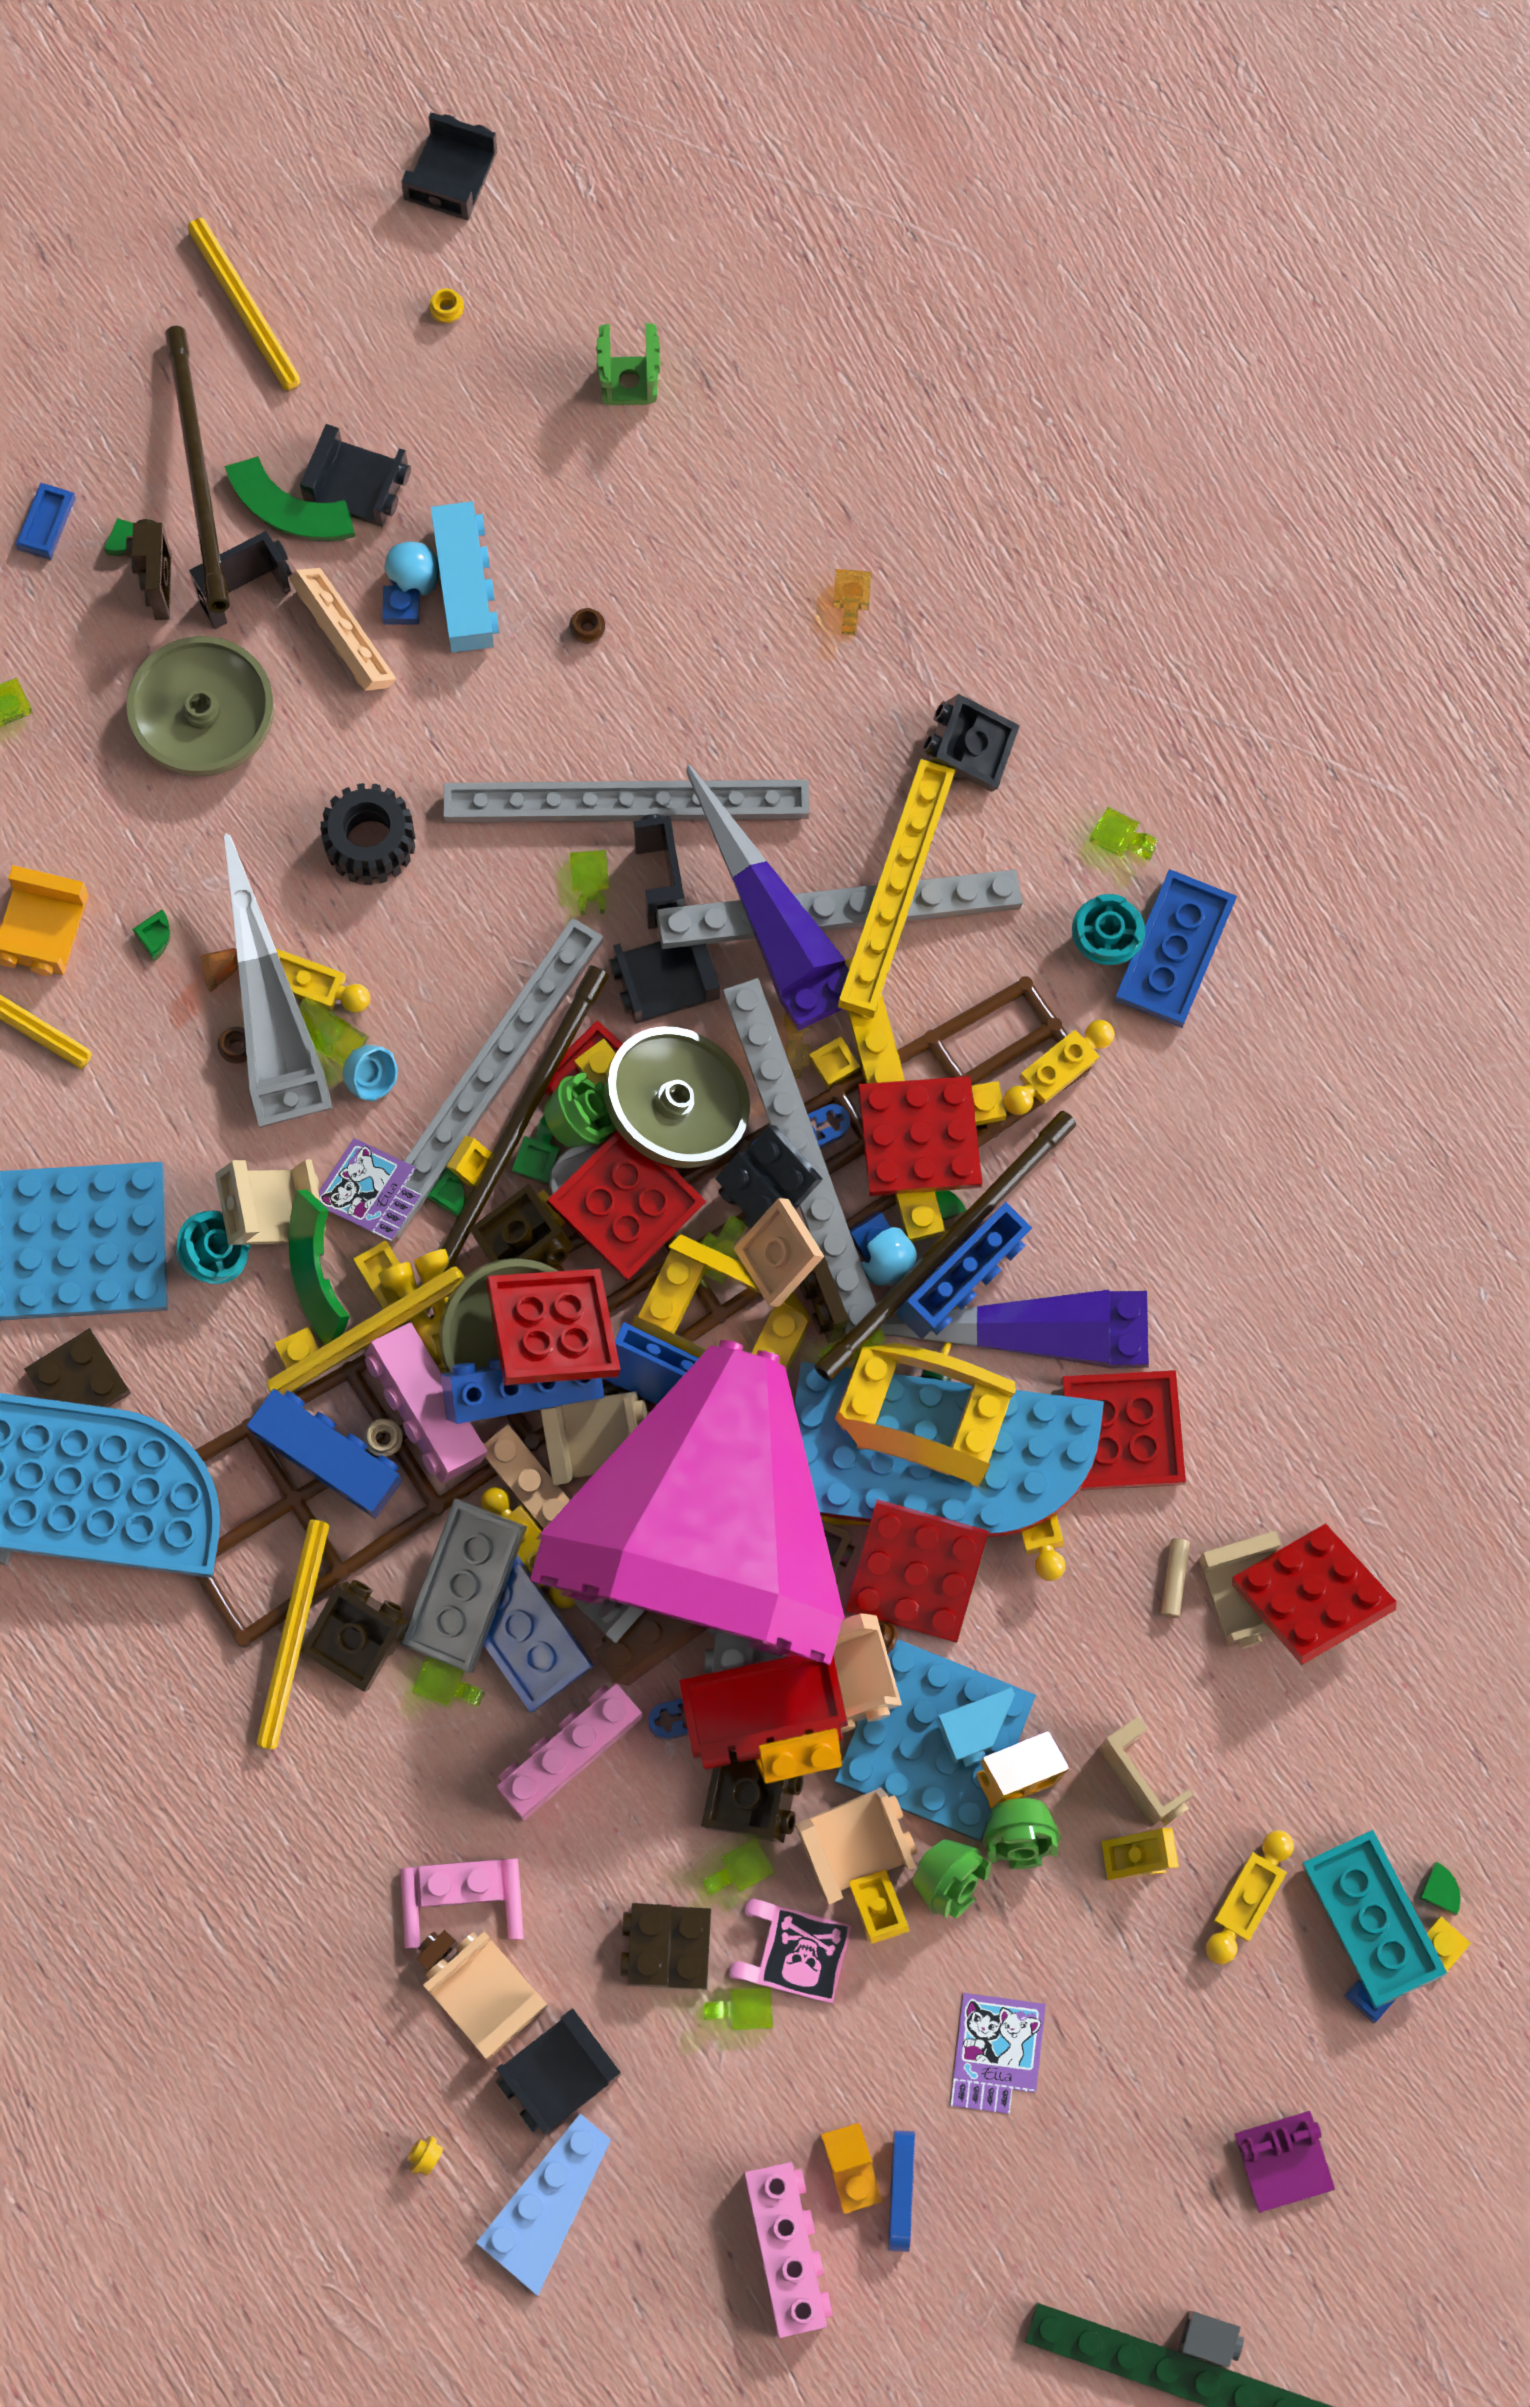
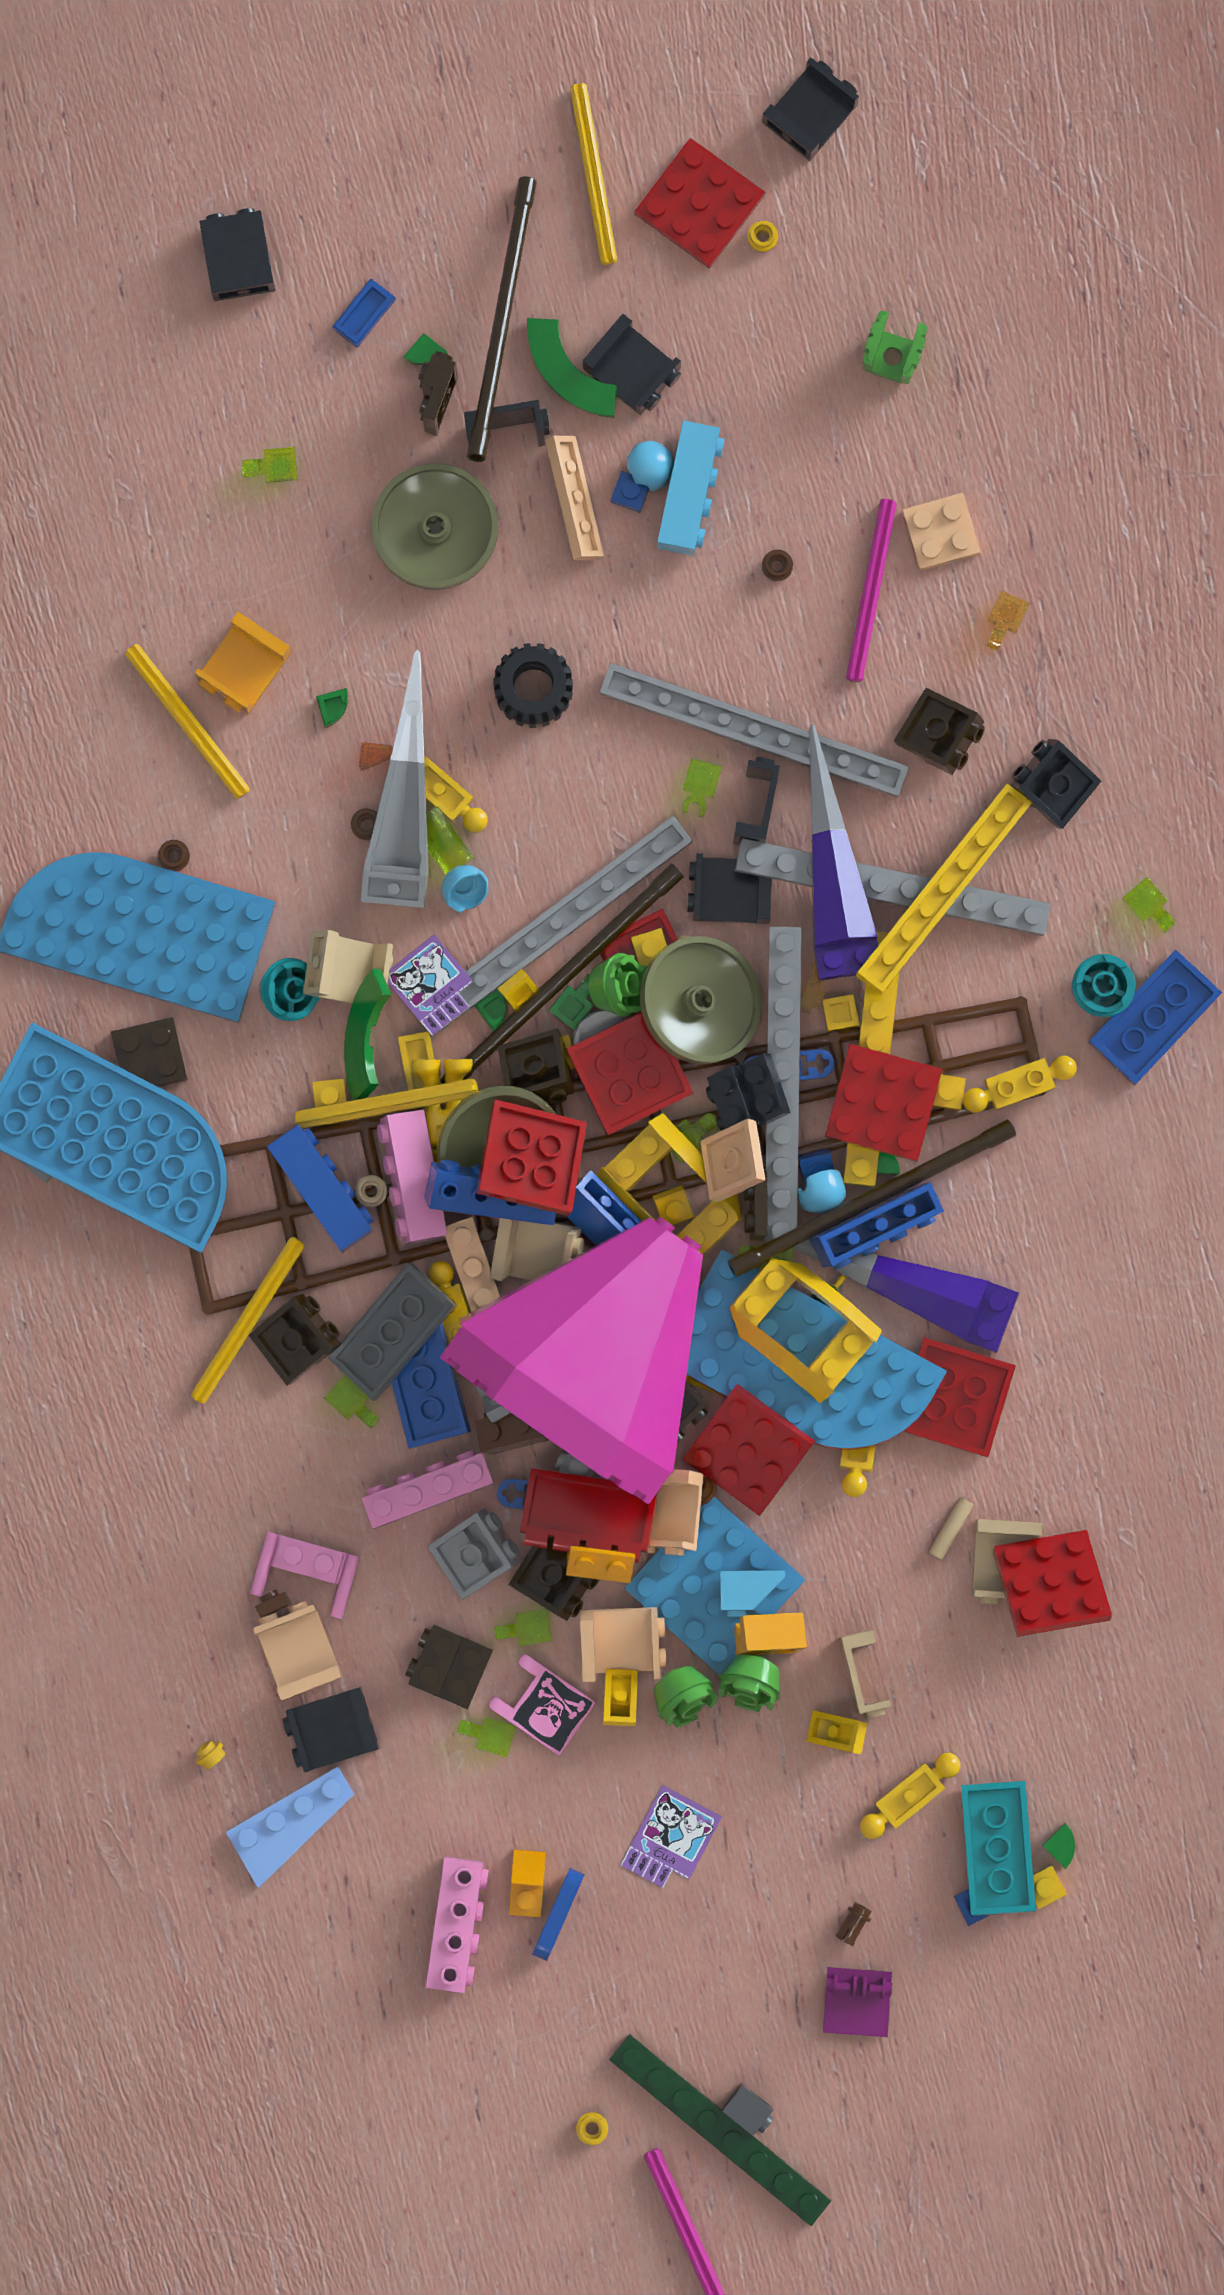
camera: 25 degrees right, 10 degrees up
none -> reddish brown plate [158,840,190,872]
none -> light grey plate [427,1508,520,1600]
none -> red plate [634,138,766,269]
none -> yellow plate [652,1185,694,1225]
none -> reddish brown pin [835,1902,872,1946]
none -> dark pink axle [846,499,897,682]
none -> dark brown plate [894,688,985,775]
none -> light nougat plate [902,493,980,572]

